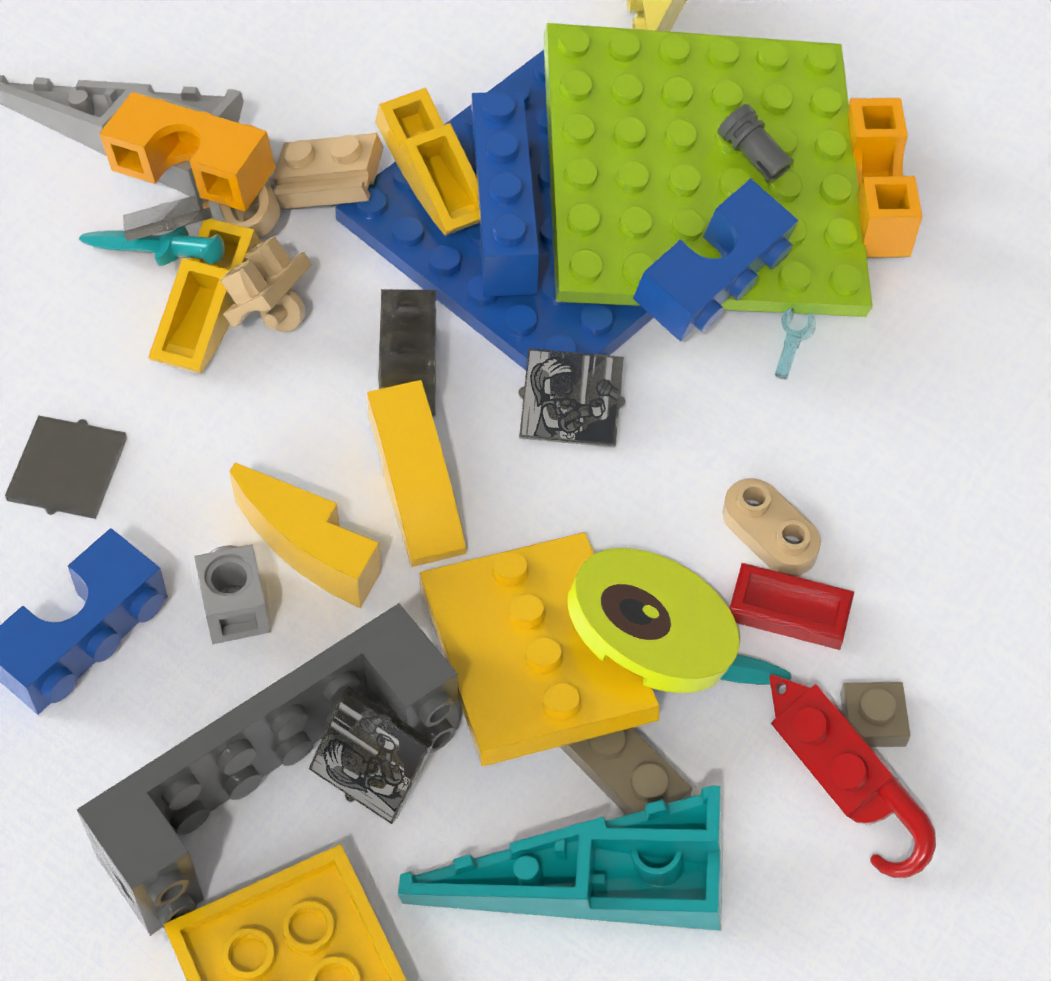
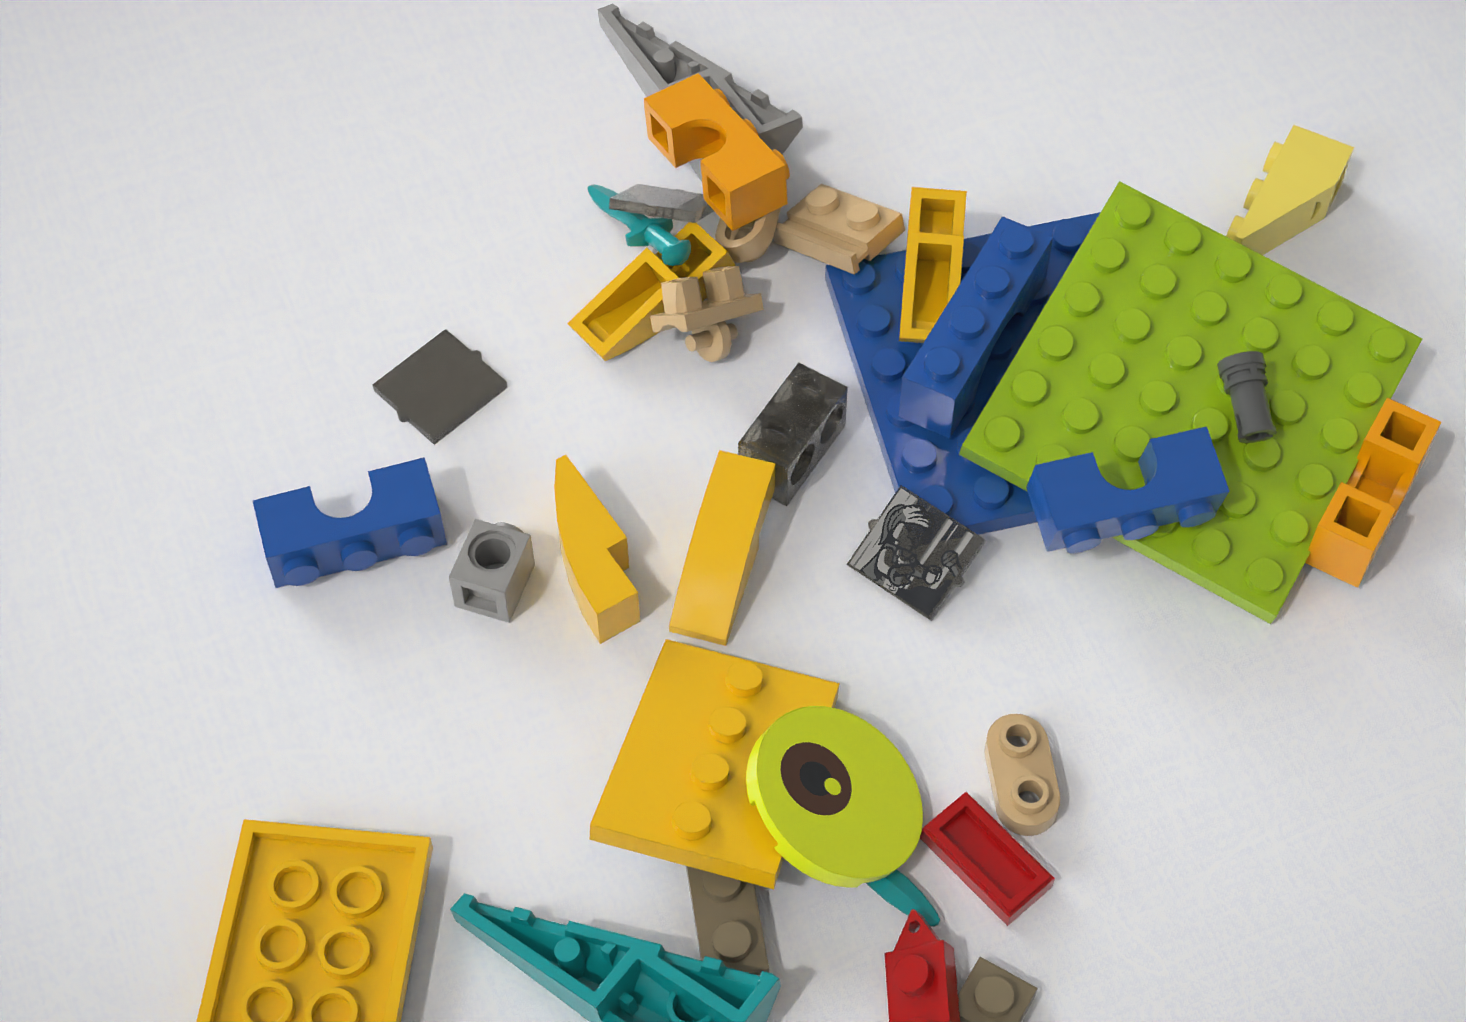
camera: 35 degrees right, 0 degrees up
dark grey plate [76,603,459,936] -> none
piece [309,686,434,824] -> none
clear light blue hand [774,307,816,379] -> none

